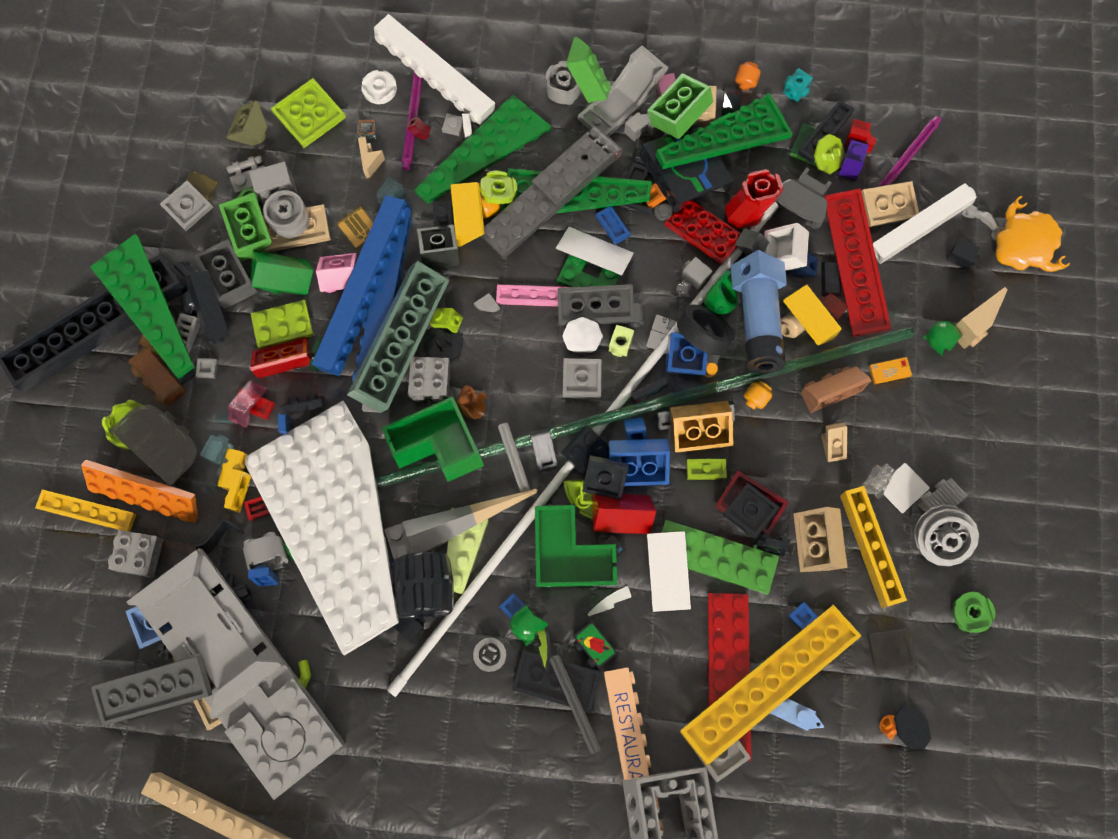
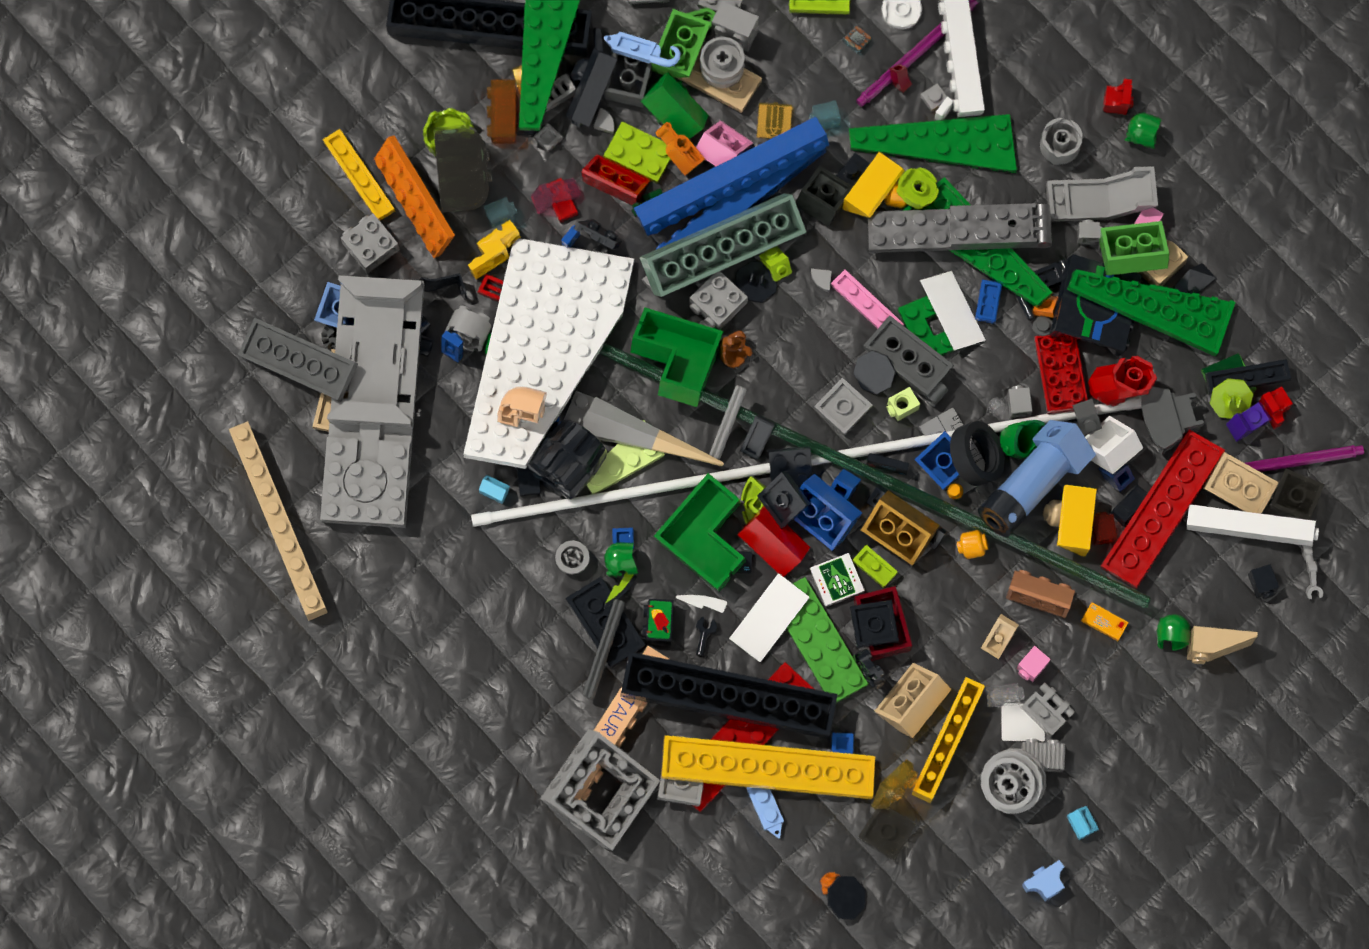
camera: 40 degrees right, 0 degrees up
lime arm [298,660,311,689] -> none
tan slope [358,137,385,178] -> none
bright green slope [566,37,611,103] -> none
orange head [735,62,761,91] -> none
teal brick [783,68,813,102] -> none
bright green plate [952,592,995,633] -> none
light orange piece [995,196,1070,272] -> none
none -> medium azure piece [479,475,510,504]
none -> light nougat brick [497,387,547,427]
none -> light grey tile [594,108,614,134]
none -> light blue plate [604,31,681,67]
none -> black brick [620,652,838,739]
none -> orange piece [655,122,705,176]
none -> black bar [696,617,717,657]
none -> tile [810,553,864,607]
none -> clear yellow slope [871,759,918,809]
none -> bright pink brick [1017,646,1051,682]
none -> light grey plate [1020,683,1075,737]
none -> light blue brick [1022,860,1065,901]
none -> medium azure piece [1067,806,1099,840]
none -> red brick [1103,79,1134,115]
none -> green helmet [1125,113,1161,149]
none -> clear smoke brick [1267,469,1325,520]

